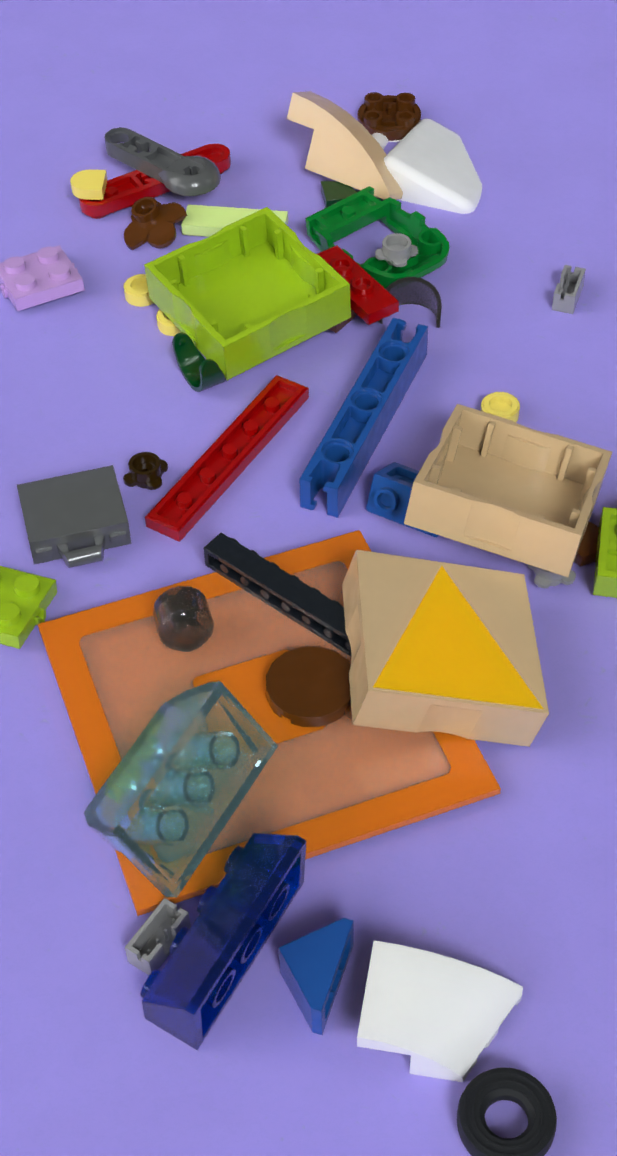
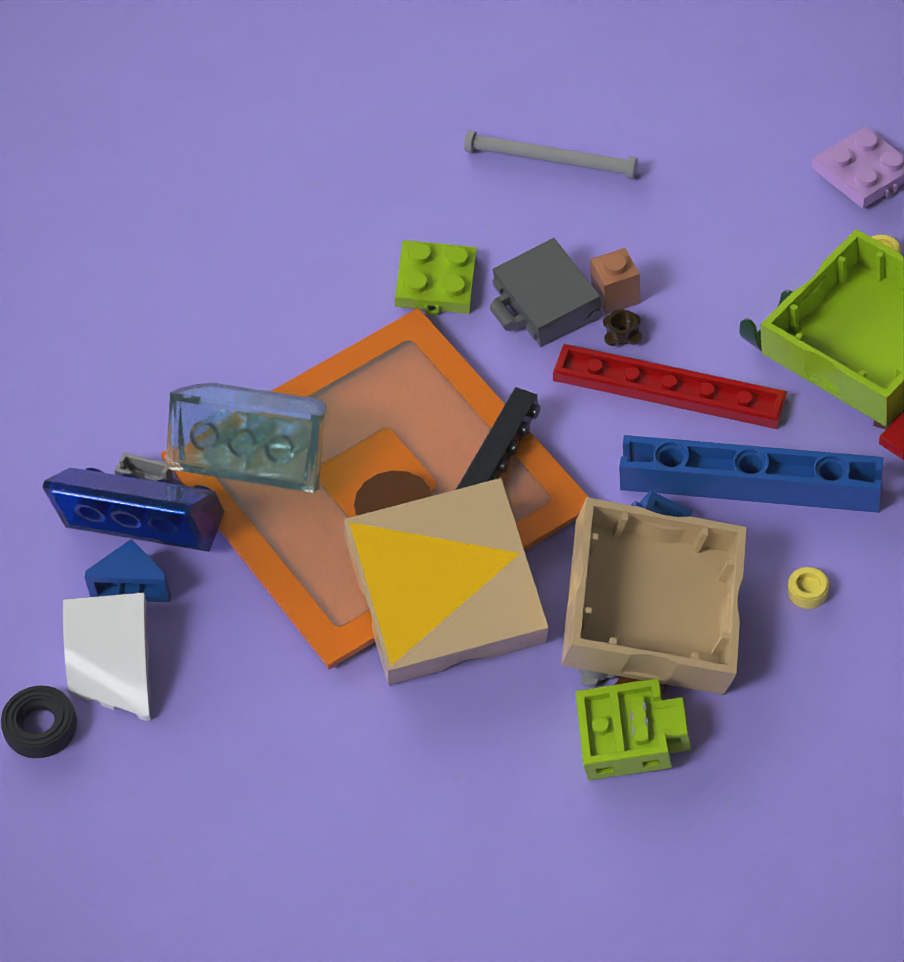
camera: 80 degrees right, 5 degrees up
clear smoke head [152,586,214,652] -> none
none -> nougat brick [590,248,640,315]

